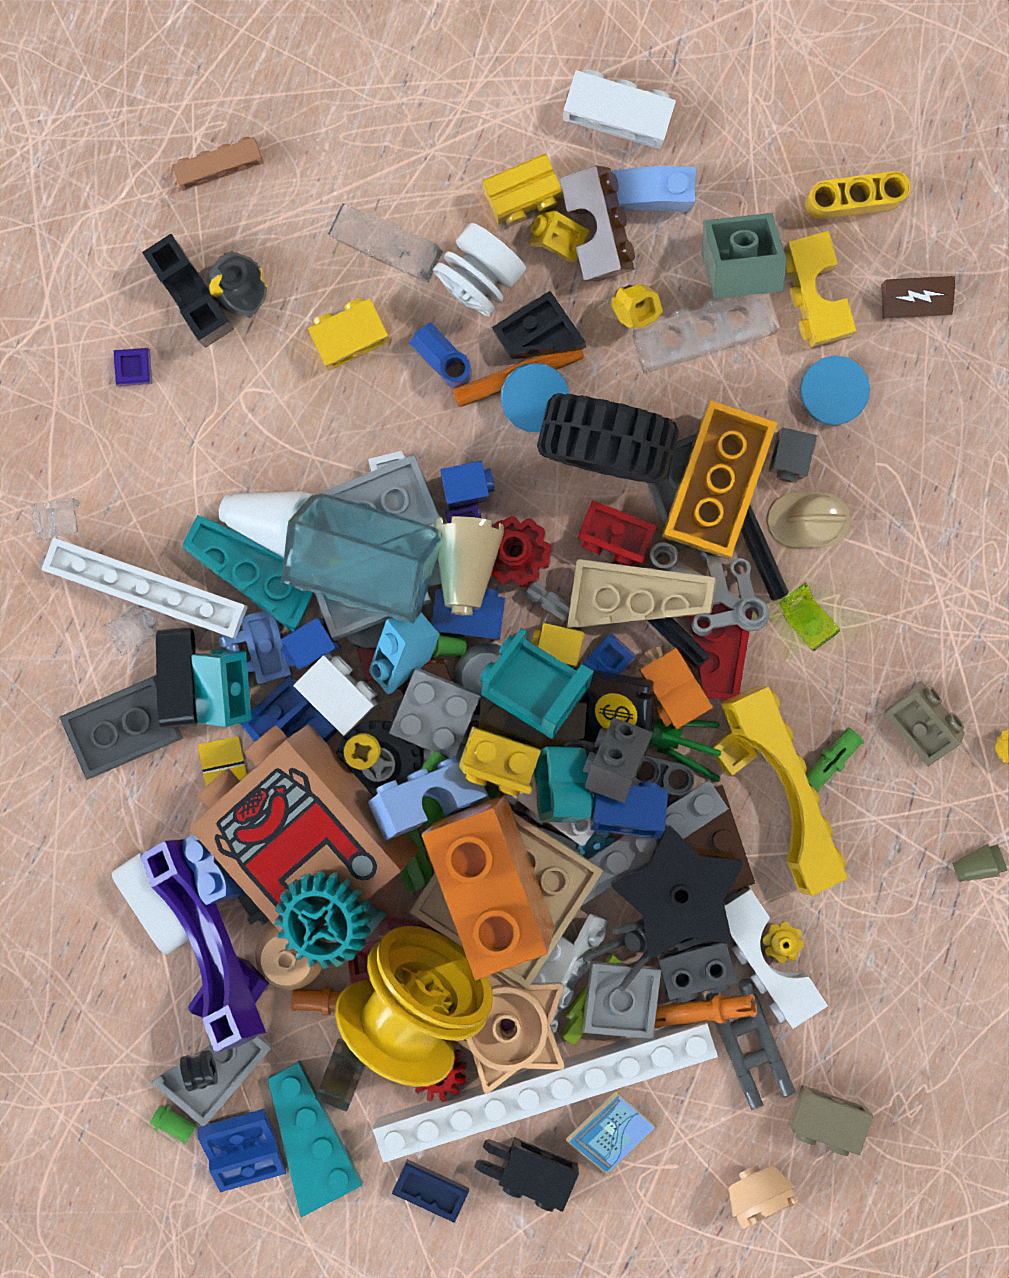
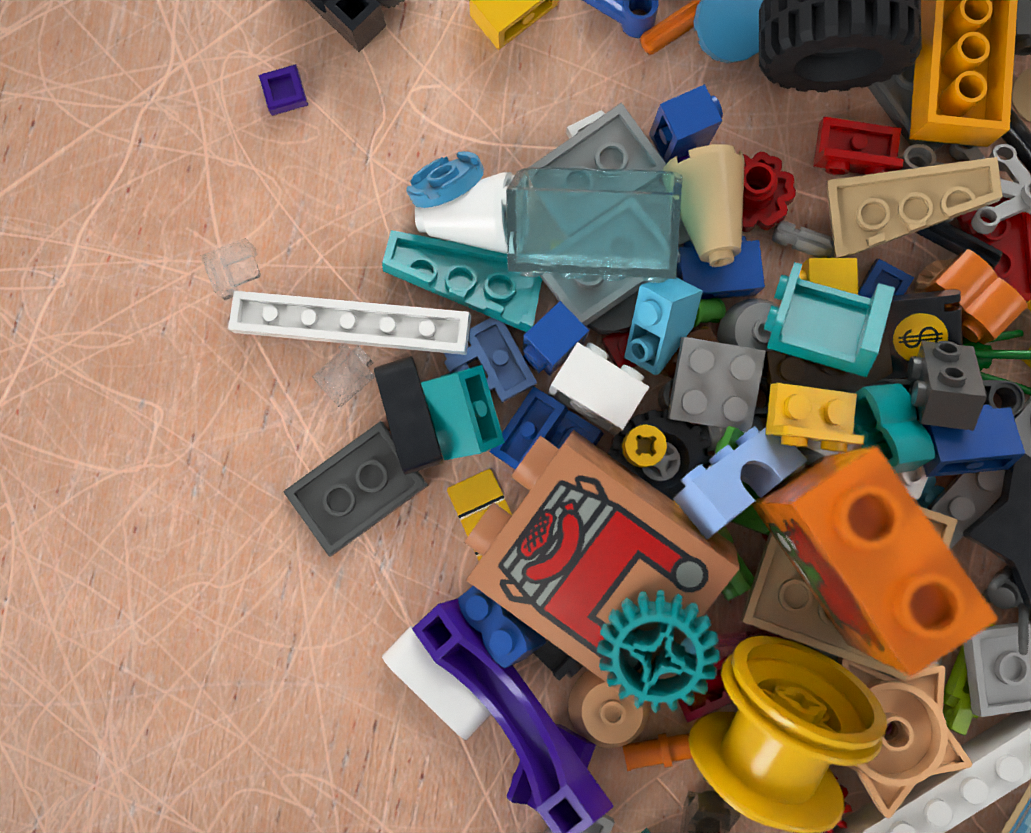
camera: 15 degrees left, 5 degrees down
none -> dark azure tile [406,151,484,208]

